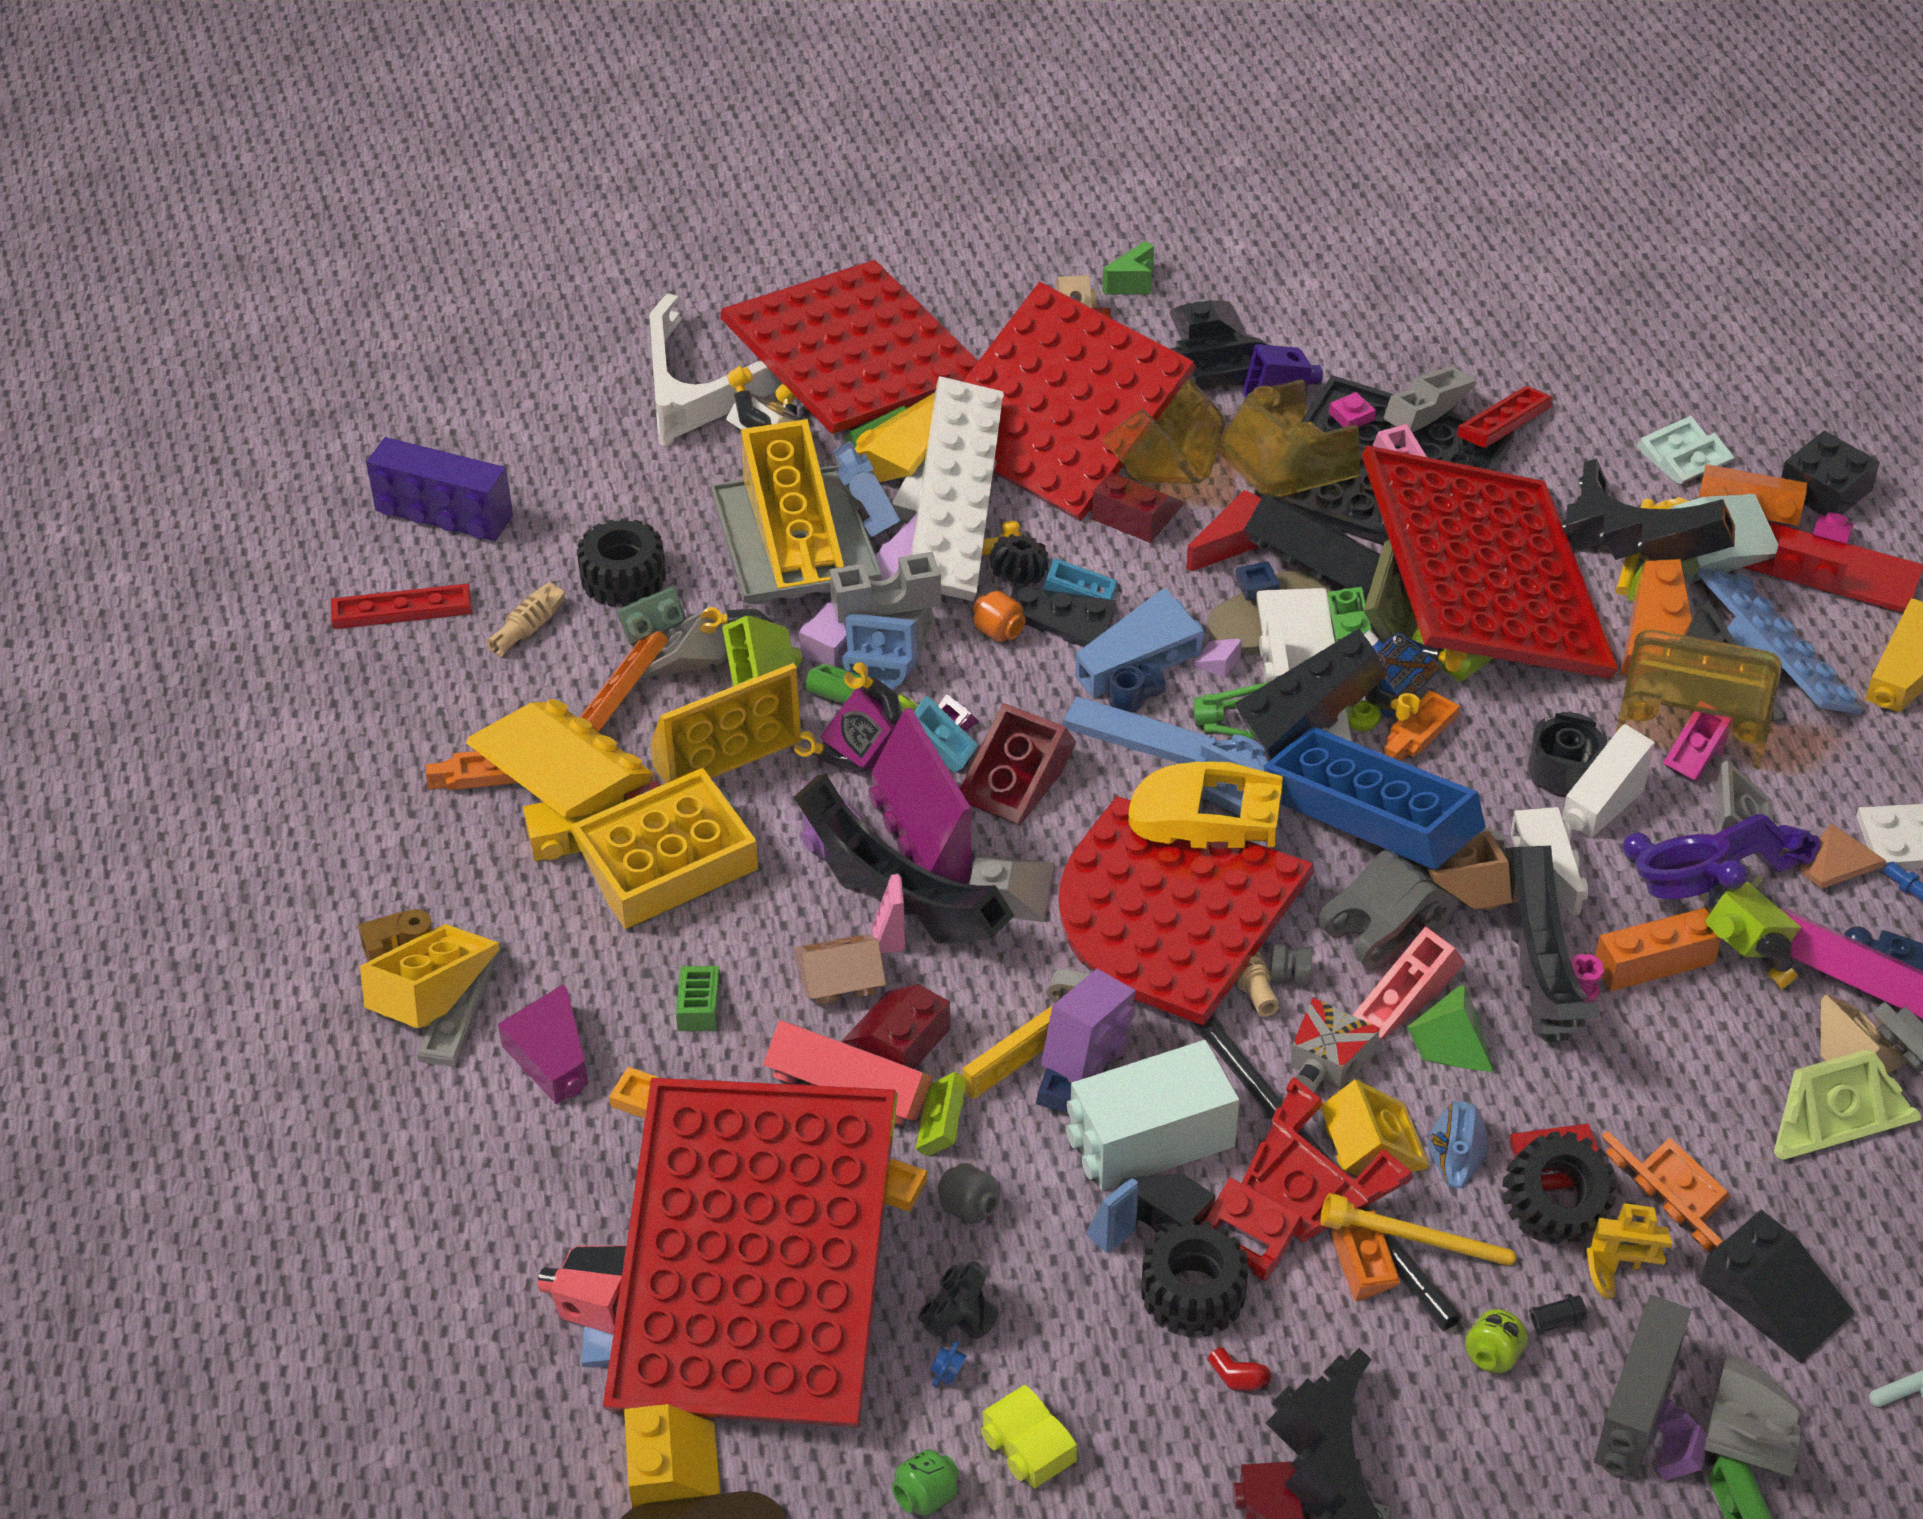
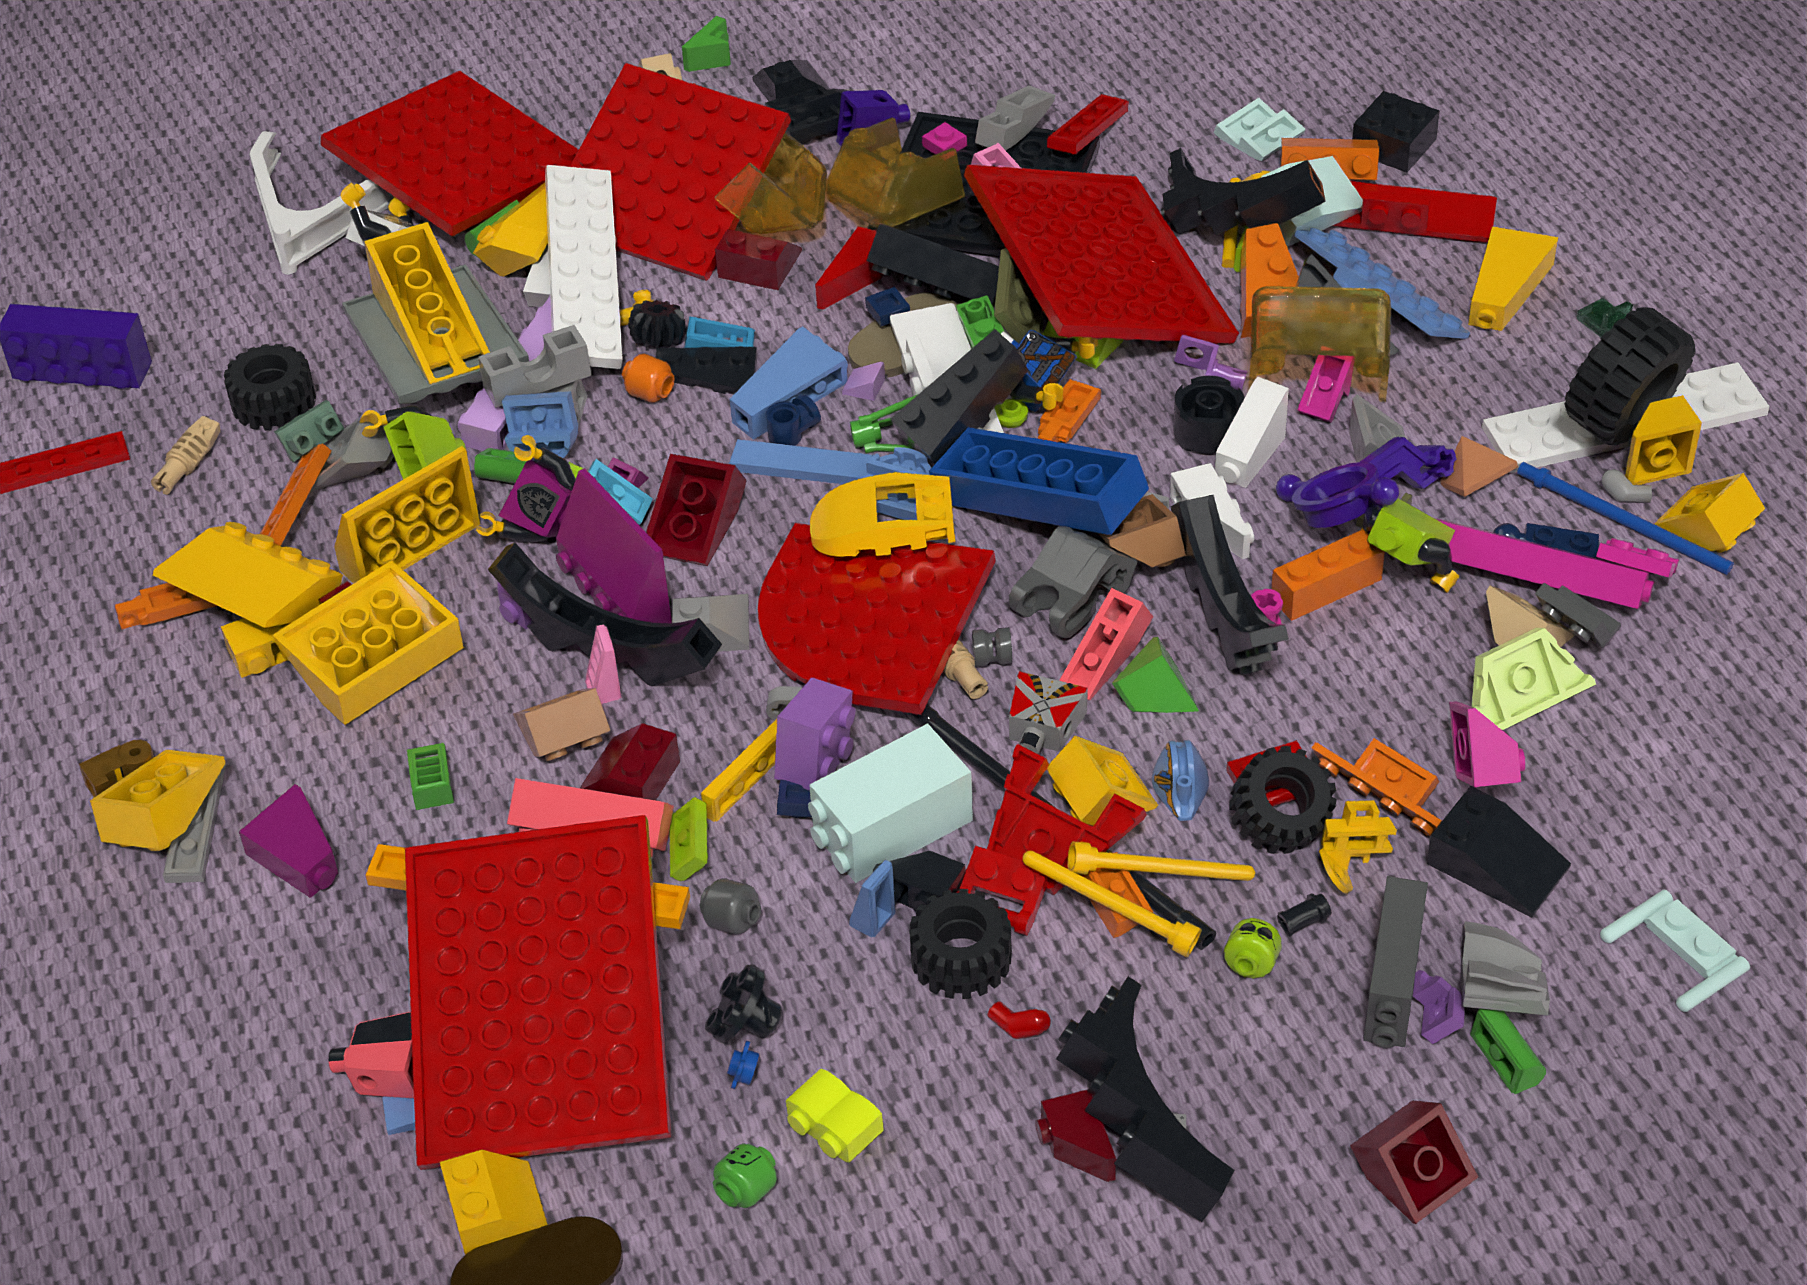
camera: 10 degrees left, 0 degrees up
medium blue hips [833,441,901,537] -> none
dark pink plate [1813,513,1854,544] -> none
none -> yellow piece [1023,851,1202,958]
none -> medium lavender bracket [1174,335,1247,391]
none -> dark pink slope [1449,701,1525,787]

